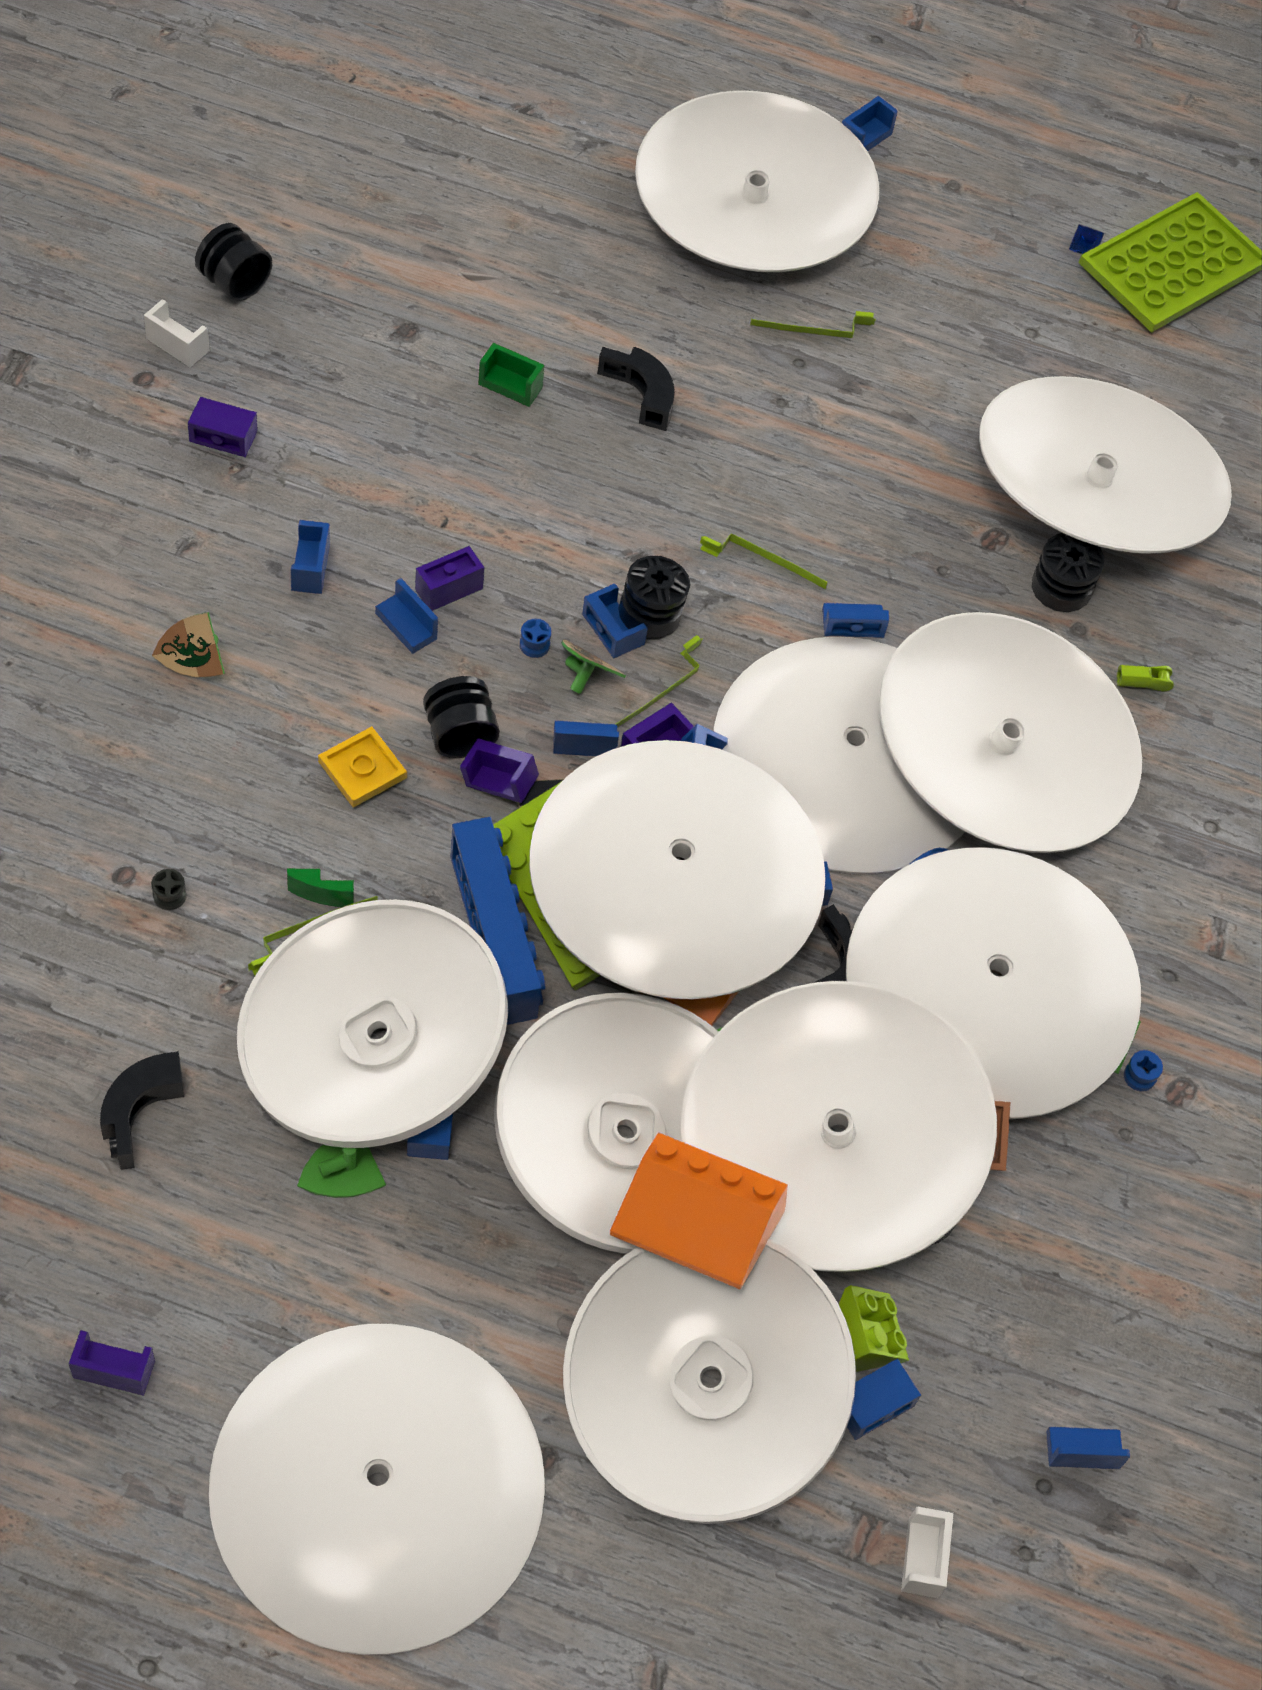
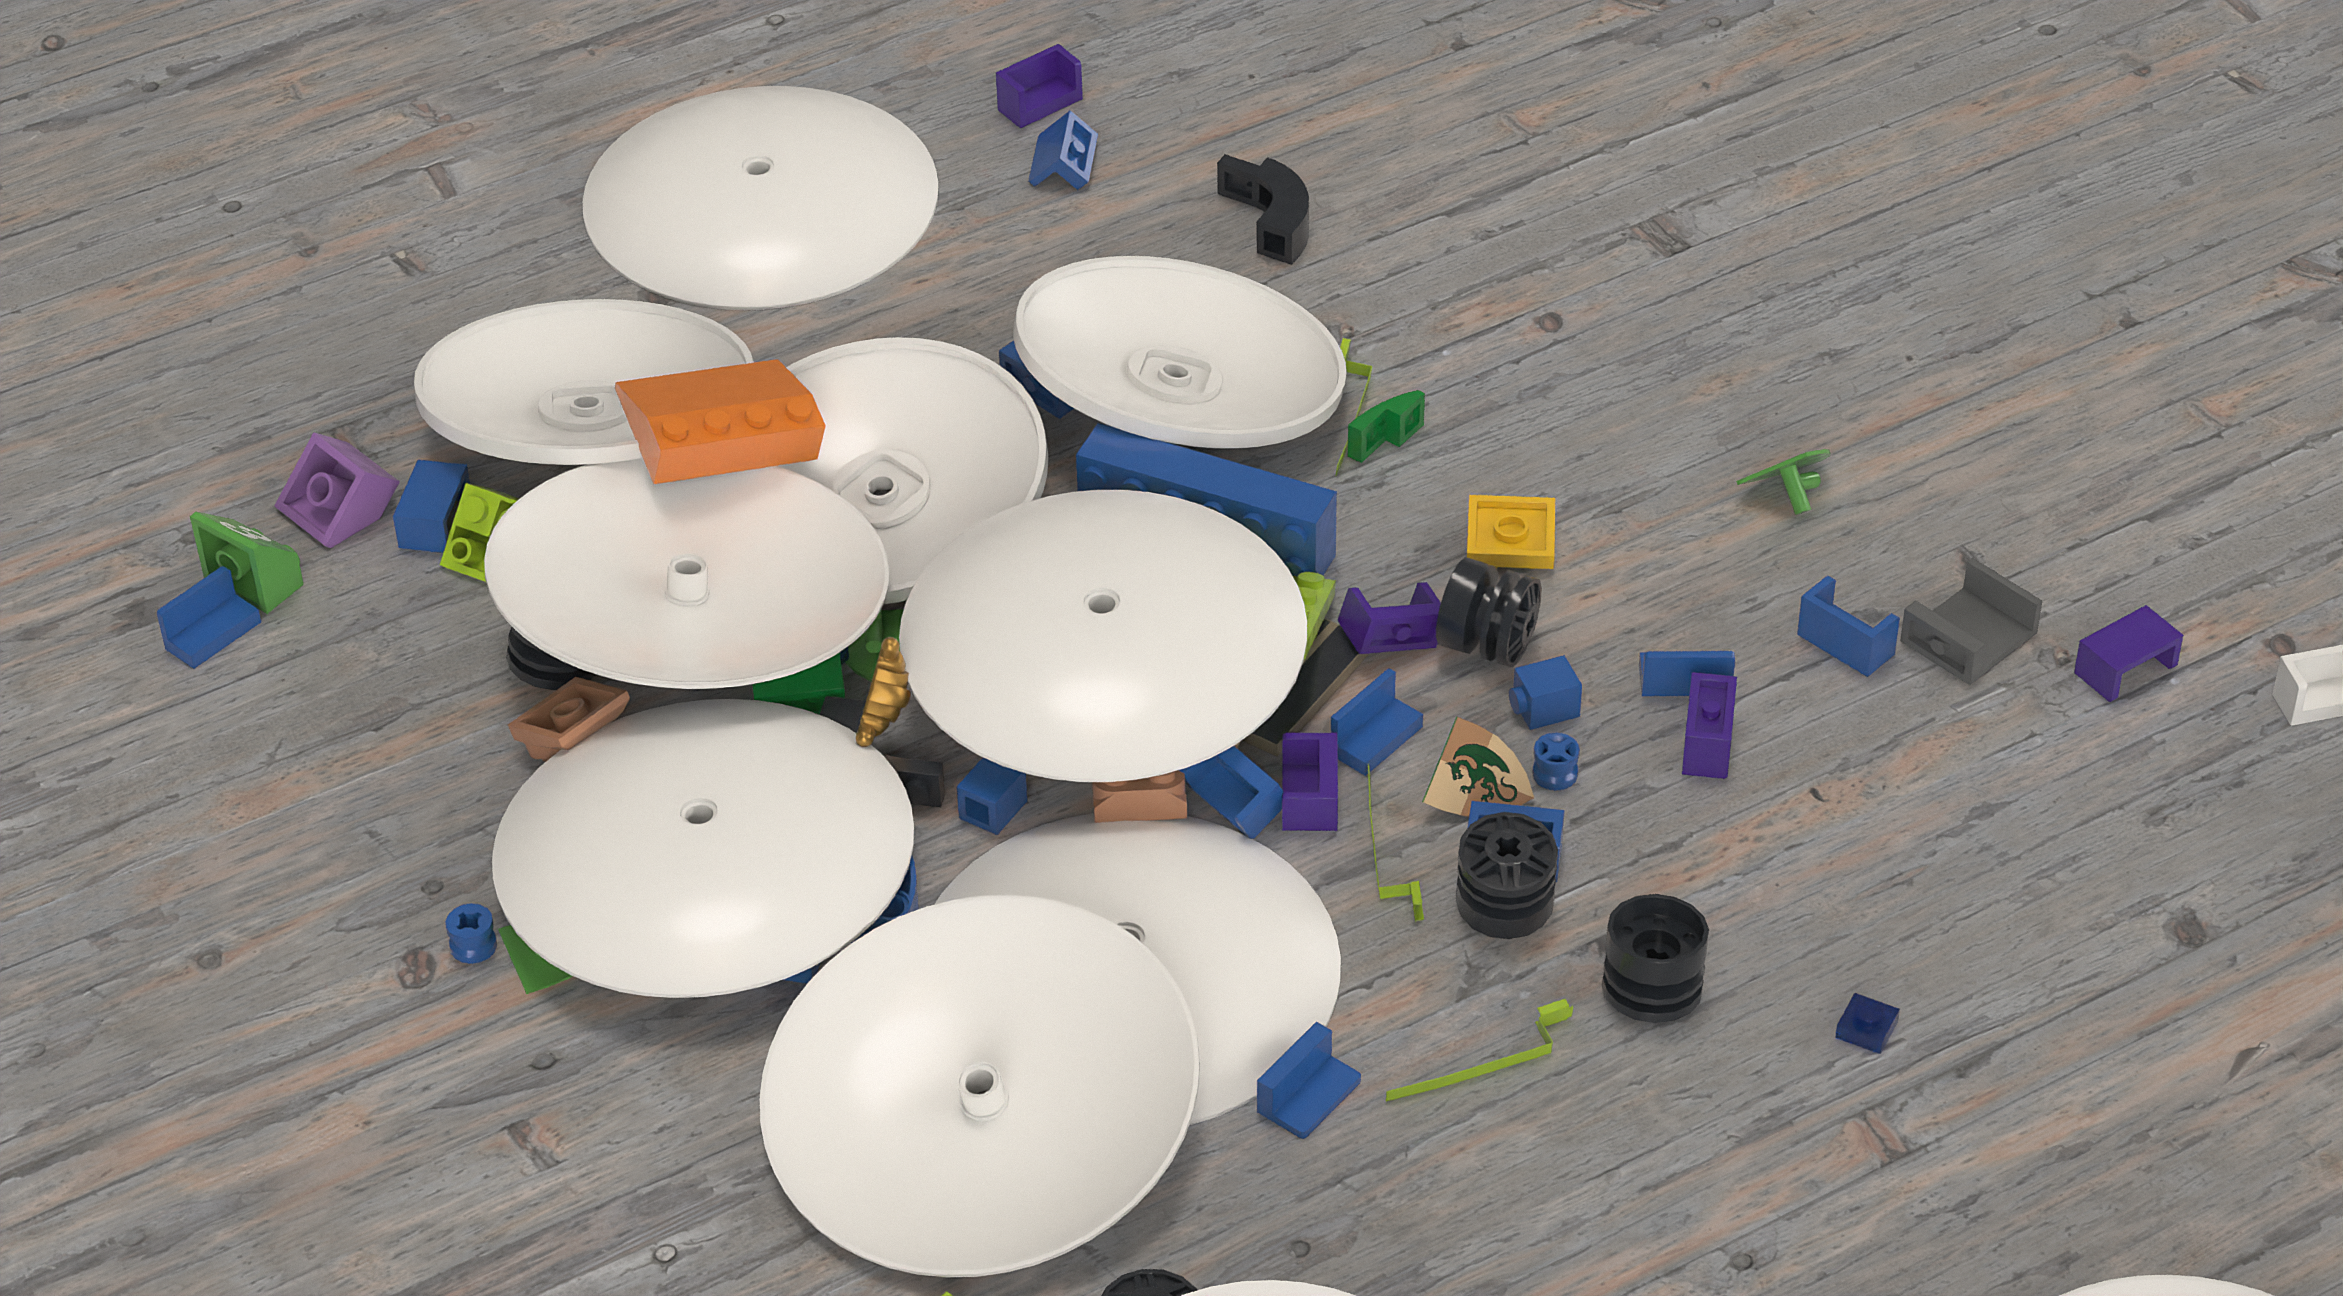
camera: 140 degrees right, 15 degrees down
pearl dark grey wheel [151,869,186,910] -> none
green panel [478,343,545,407] -> none
black arch [597,347,675,431] -> none
white panel [901,1507,953,1598] -> none
none -> bright green slope [190,511,304,614]
none -> medium lavender slope [274,432,400,548]
none -> pearl gold piece [856,637,911,747]
none -> blue panel [1028,111,1098,190]
none -> blue brick [1509,655,1582,730]
none -> black wheel [1602,894,1709,1023]
none -> clear blue plate [1835,993,1900,1054]
none -> dark grey panel [1900,558,2043,685]

